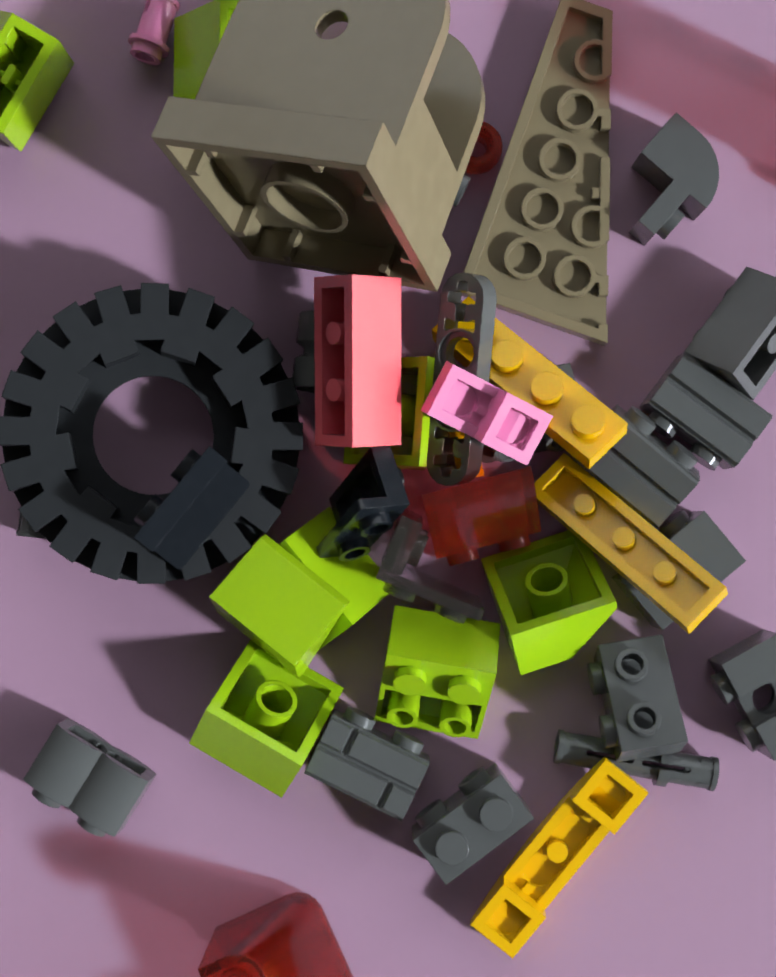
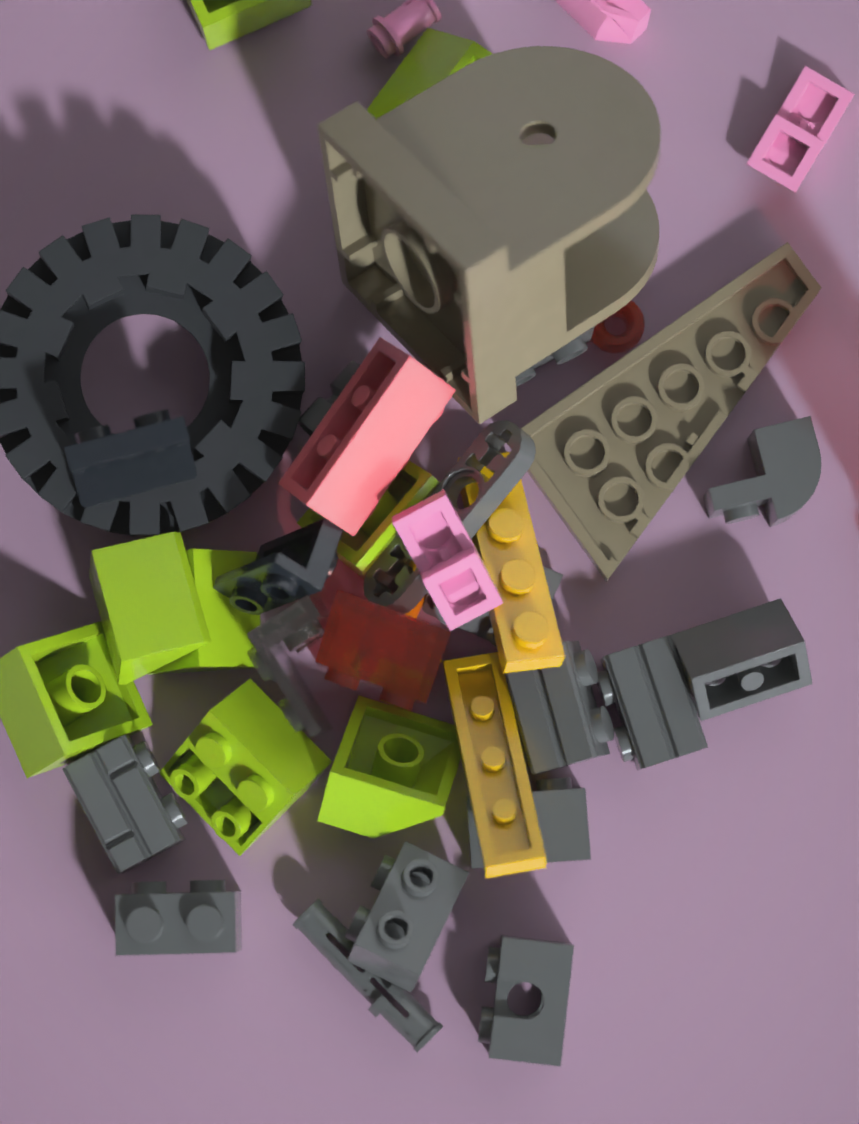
camera: 40 degrees right, 5 degrees down
yellow slope [470,757,649,959] -> none

